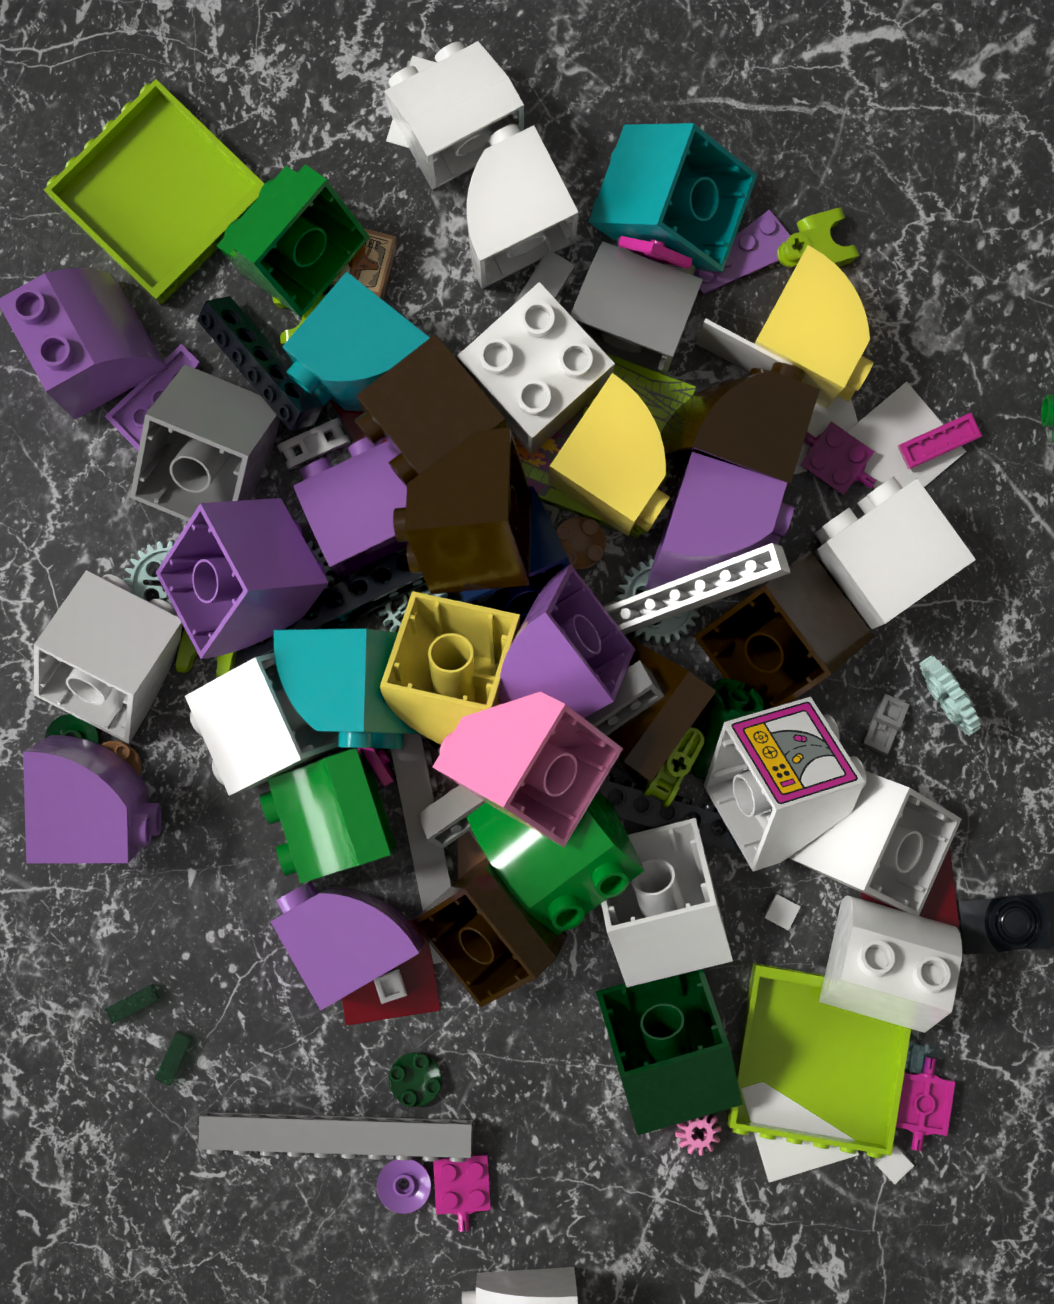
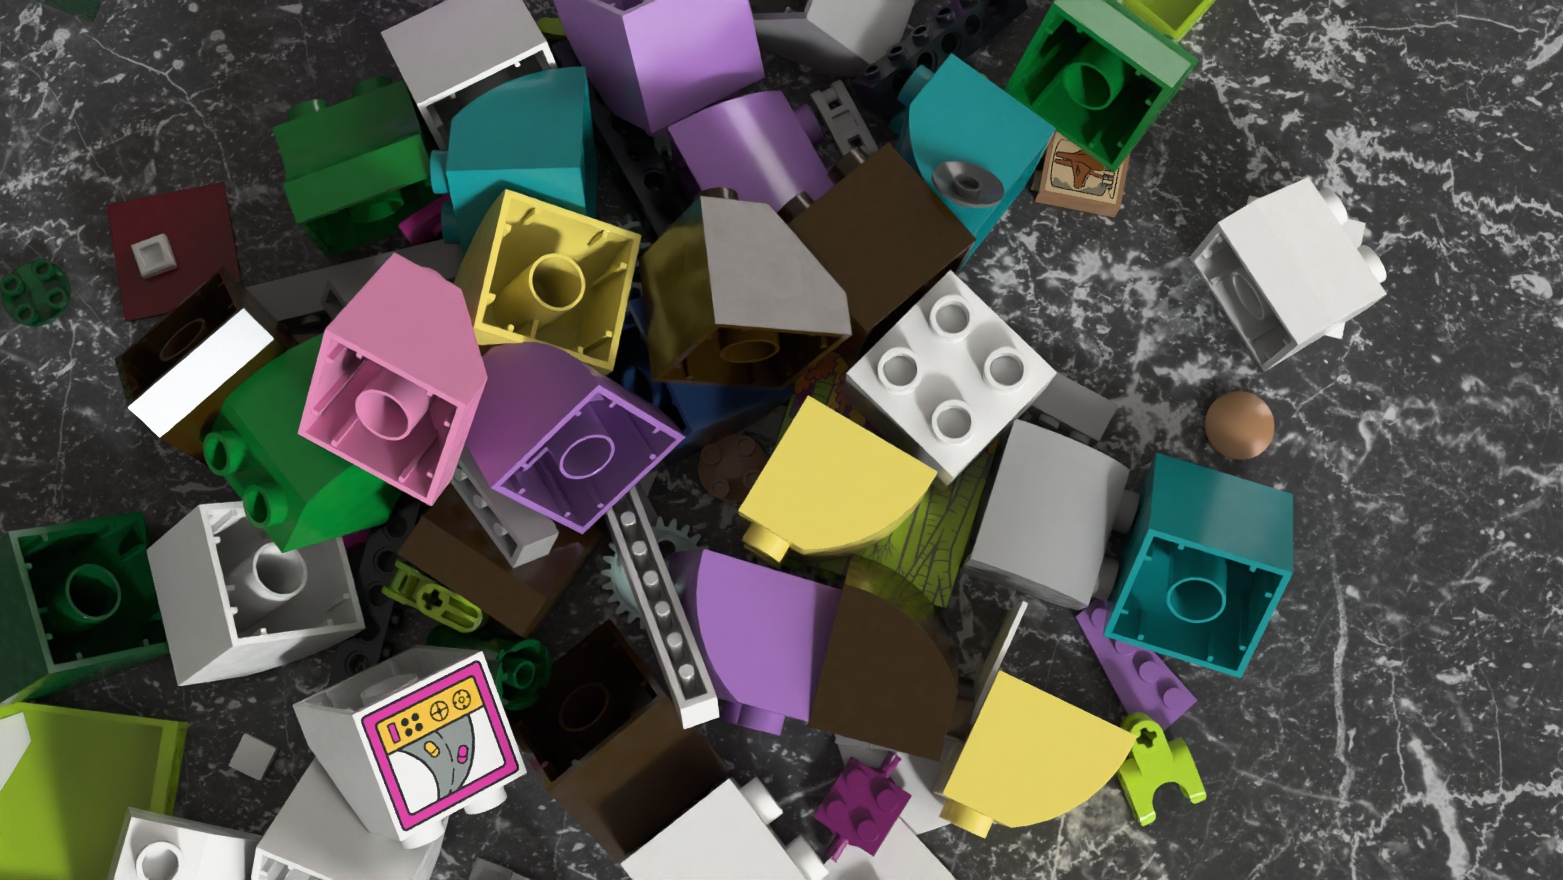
camera: 90 degrees right, 5 degrees down
medium lavender brick [270,881,425,1010] -> none
white brick [467,124,579,289] -> none
dark pink plate [618,236,693,269] -> none
none -> dark grey dish [931,161,1004,208]
none -> medium nougat dish [1205,391,1274,460]

